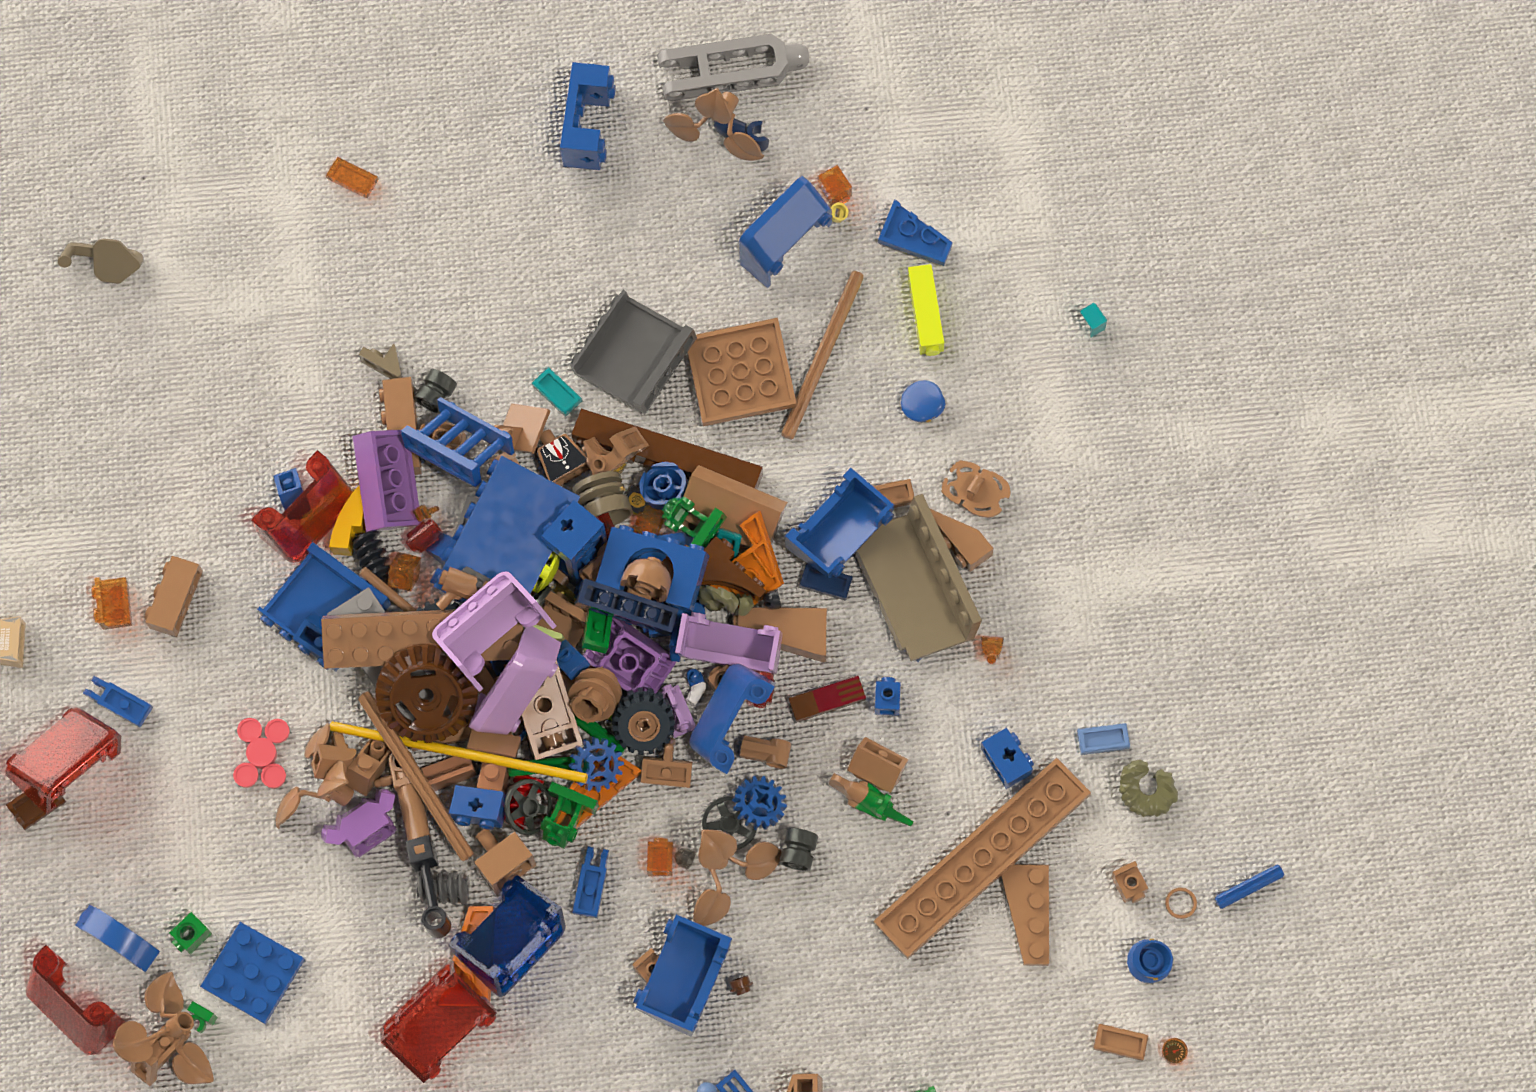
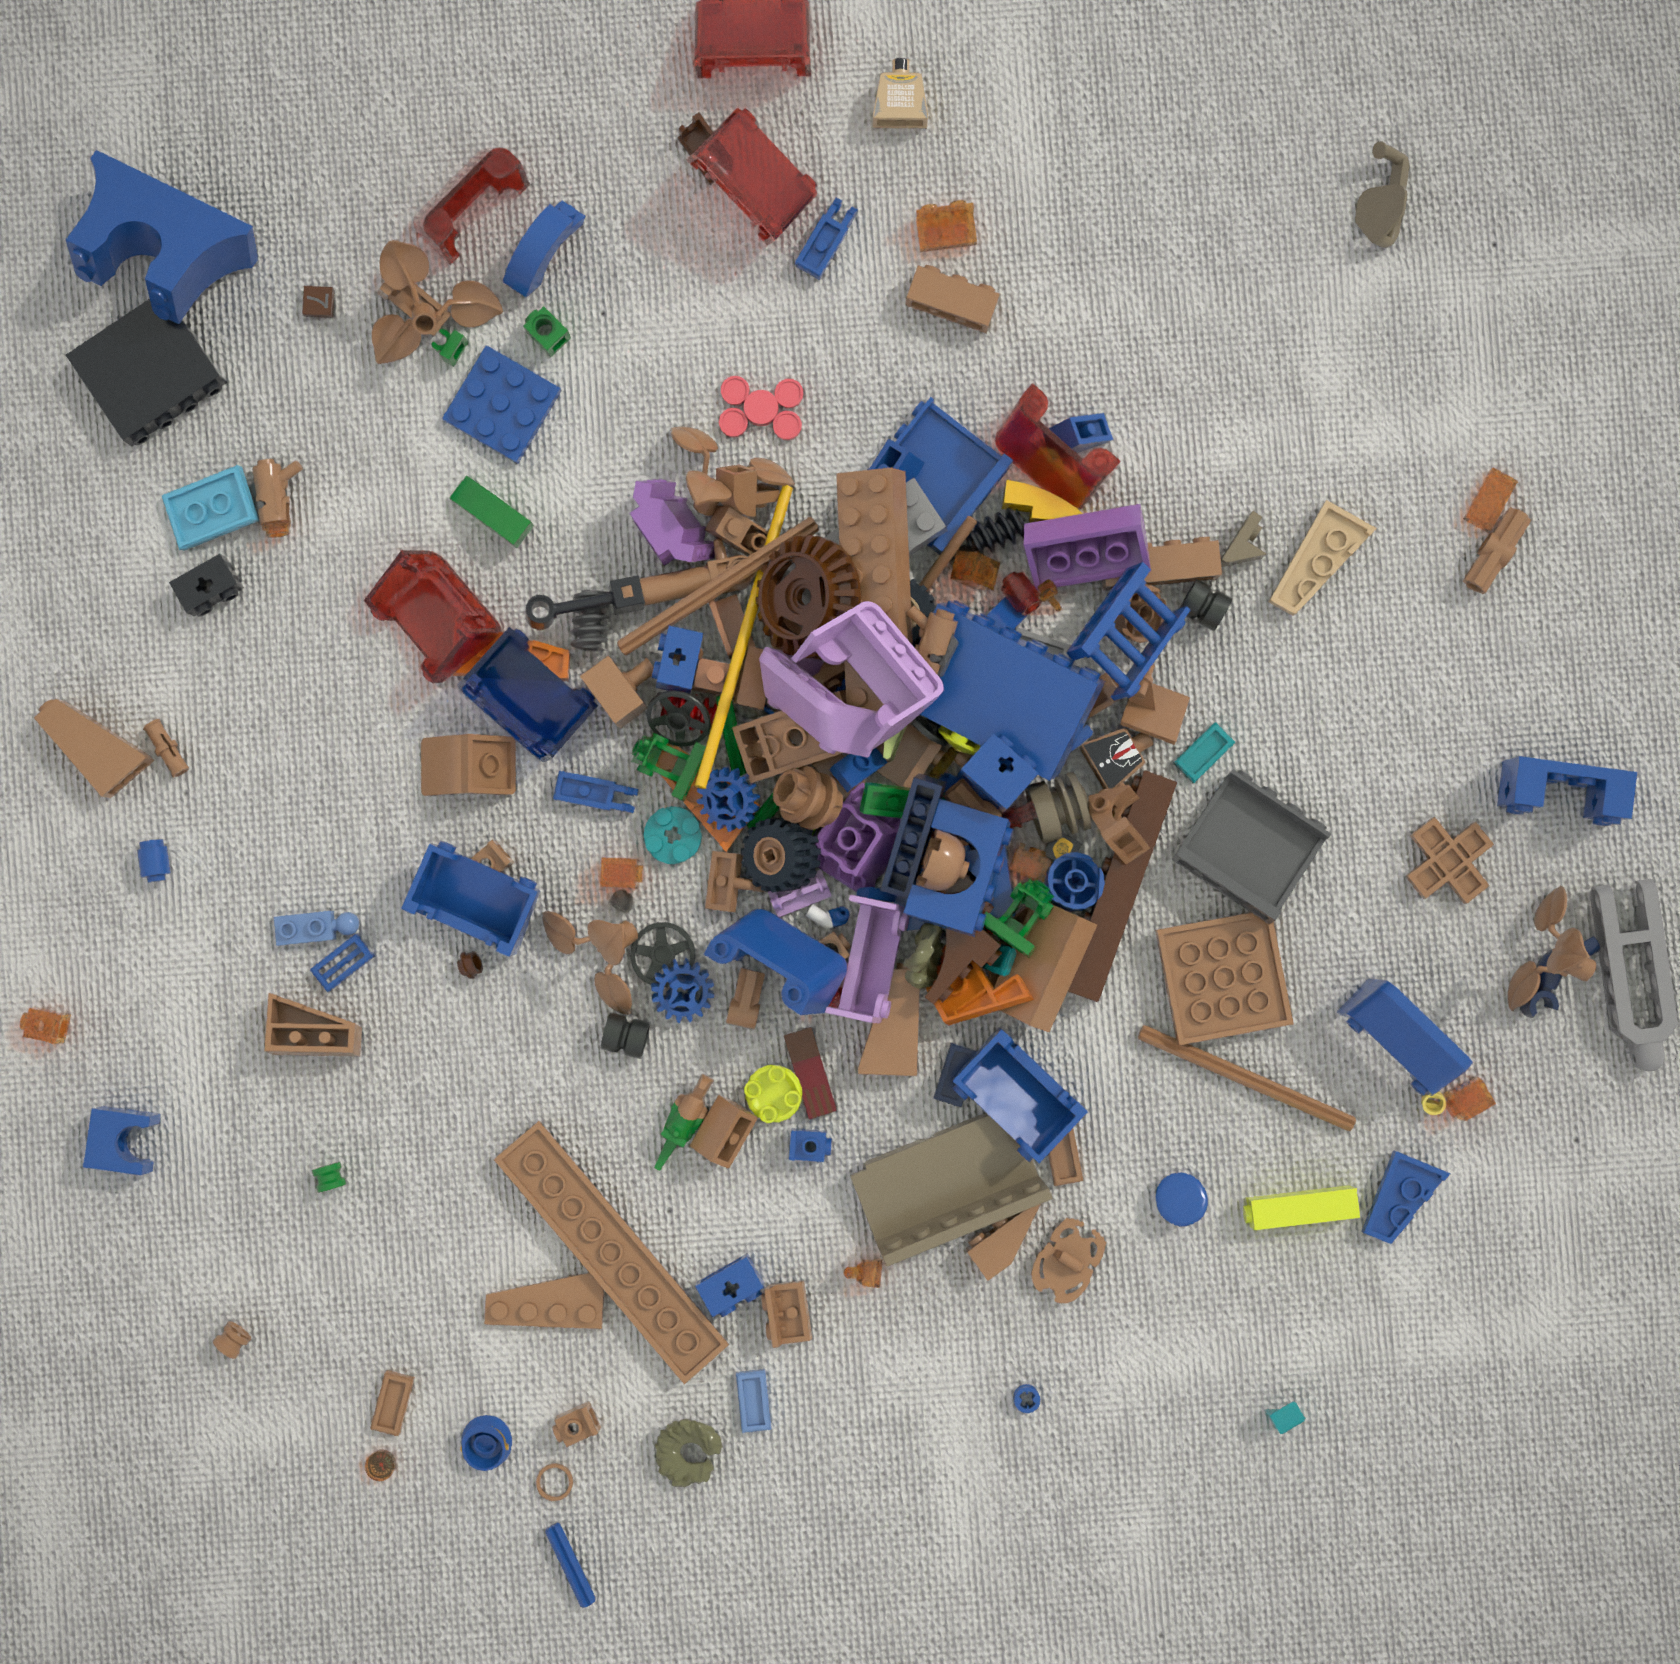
camera: 90 degrees right, 15 degrees up
black hinge [763,589,781,610] -> none
none -> medium nougat piece [421,734,516,796]
none -> green slope [449,475,534,548]
none -> teal plate [644,806,702,865]
none -> neon yellow dish [744,1065,802,1123]
none -> medium nougat bracket [761,1280,812,1348]
none -> blue bush [1013,1384,1041,1413]
none -> tan wing [1268,500,1377,616]
none -> medium nougat plate [1405,817,1494,904]
none -> medium nougat piece [1463,507,1531,594]

